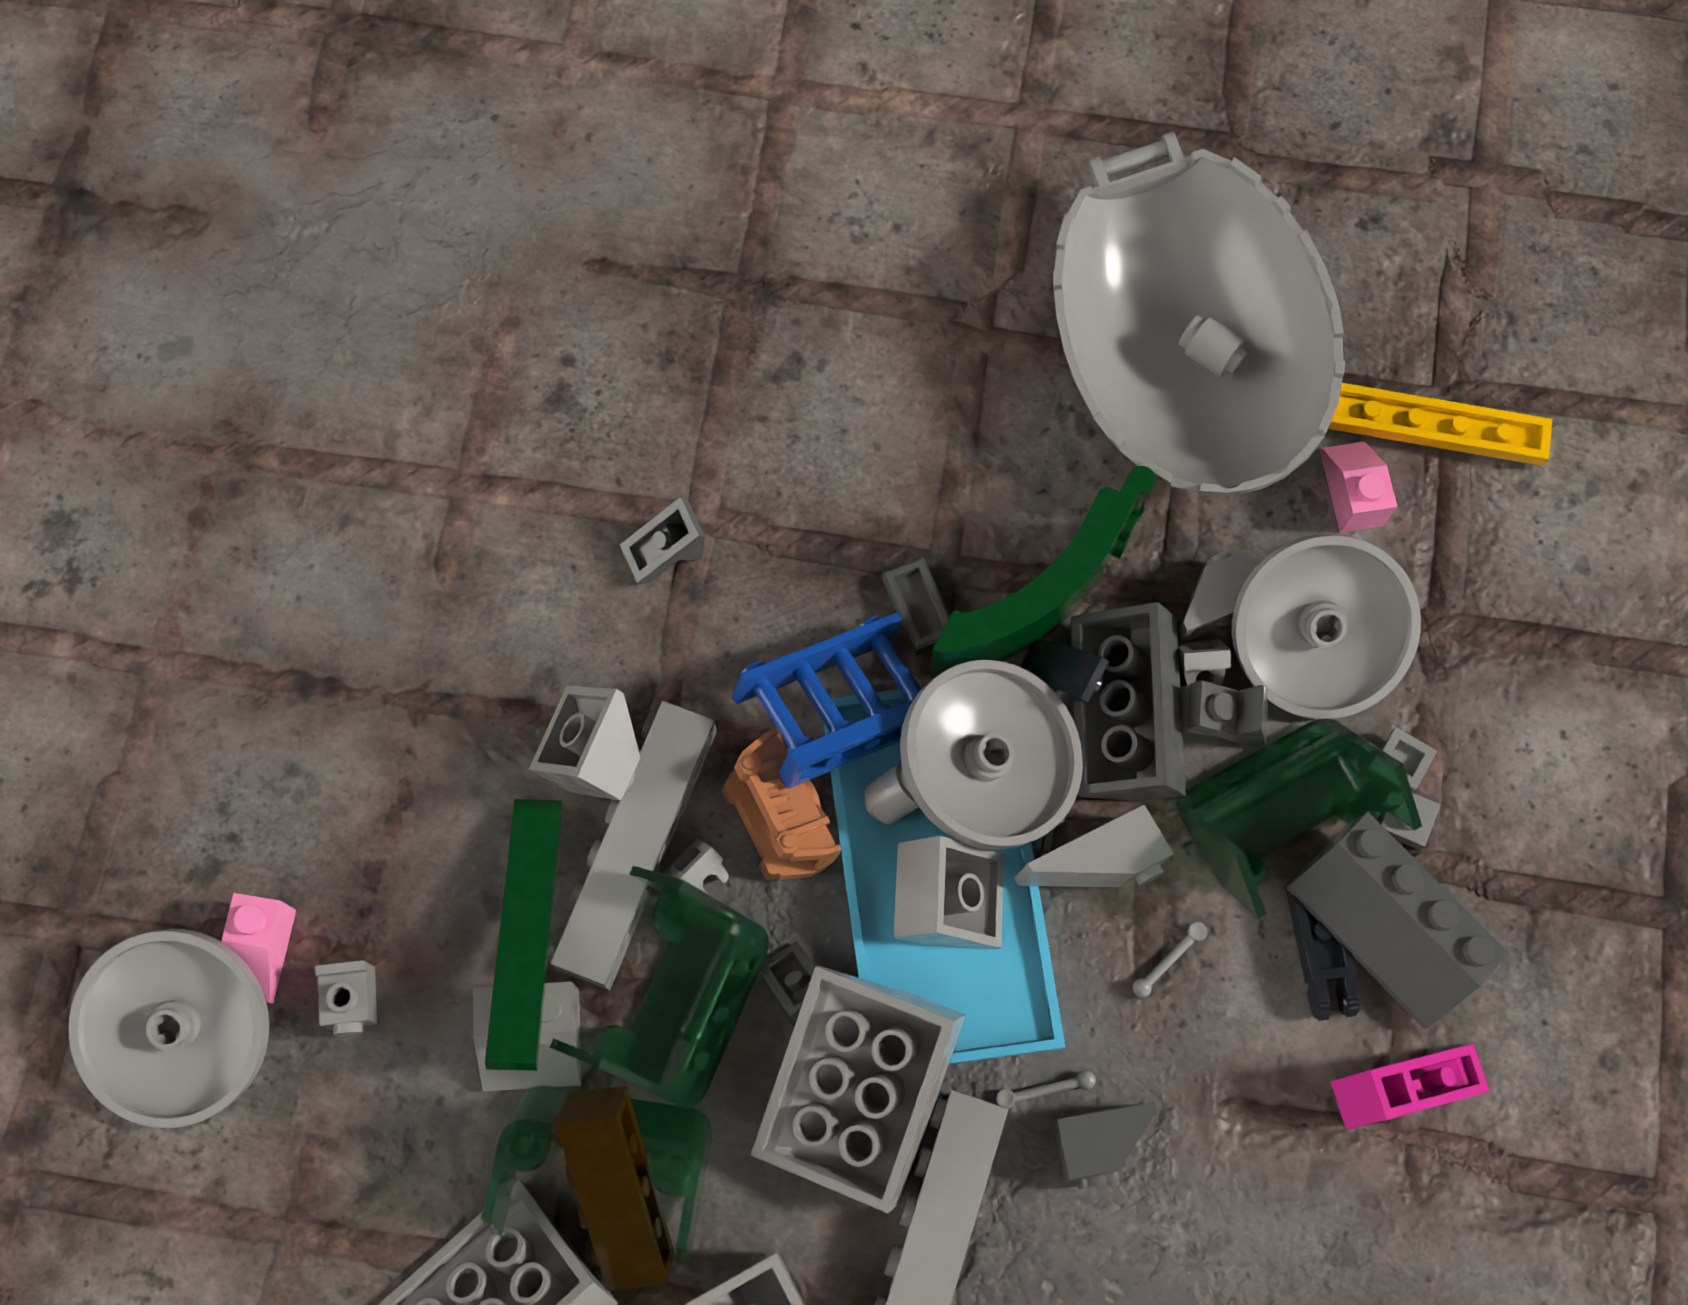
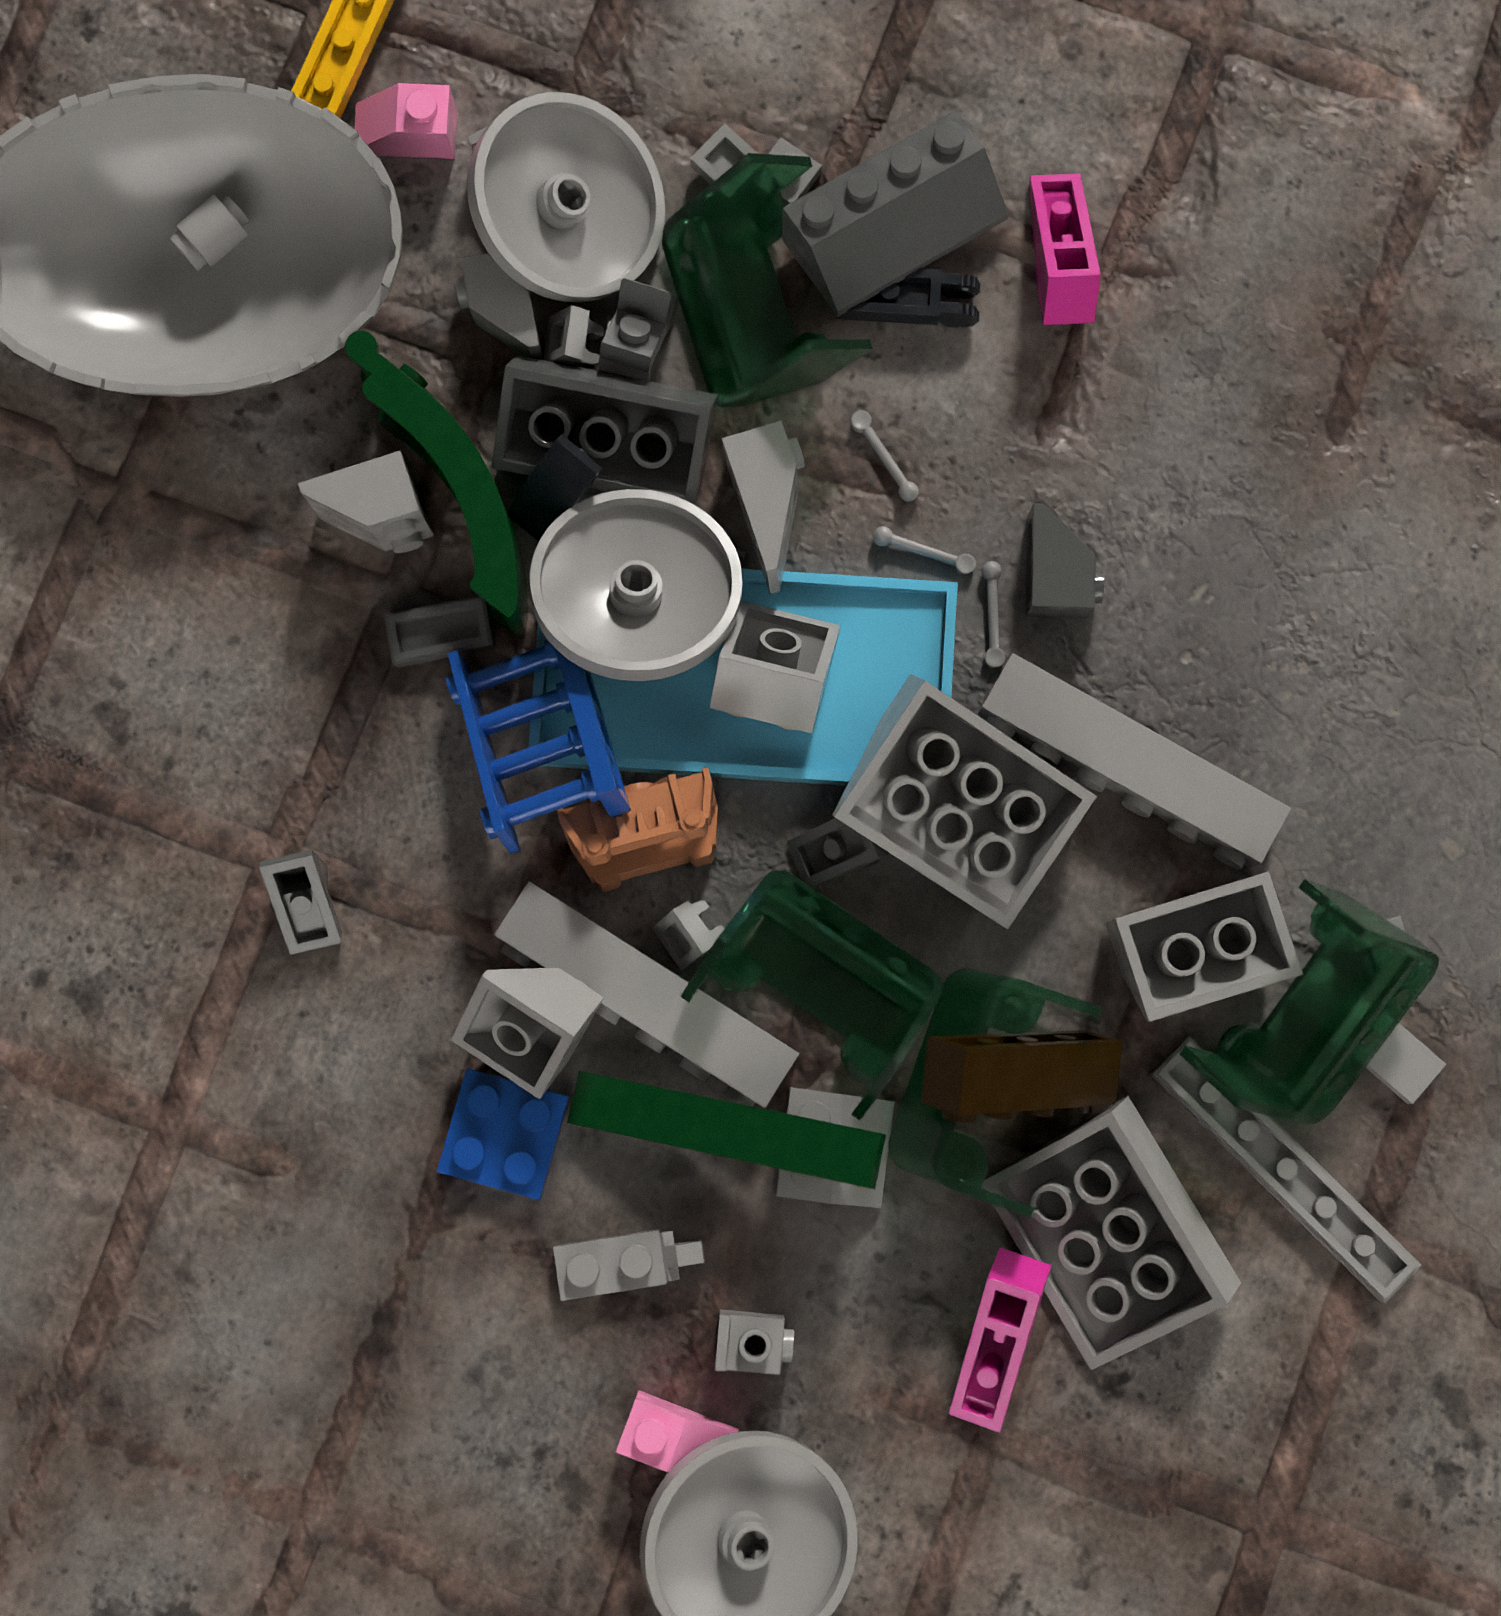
camera: 80 degrees left, 10 degrees up
light grey brick [864,763,919,825] -> none
none -> light grey slope [298,451,434,553]
none -> blue plate [437,1068,570,1200]
none -> light grey hinge [553,1229,705,1301]
none -> light grey hinge [873,526,976,576]
none -> dark pink slope [949,1248,1052,1433]

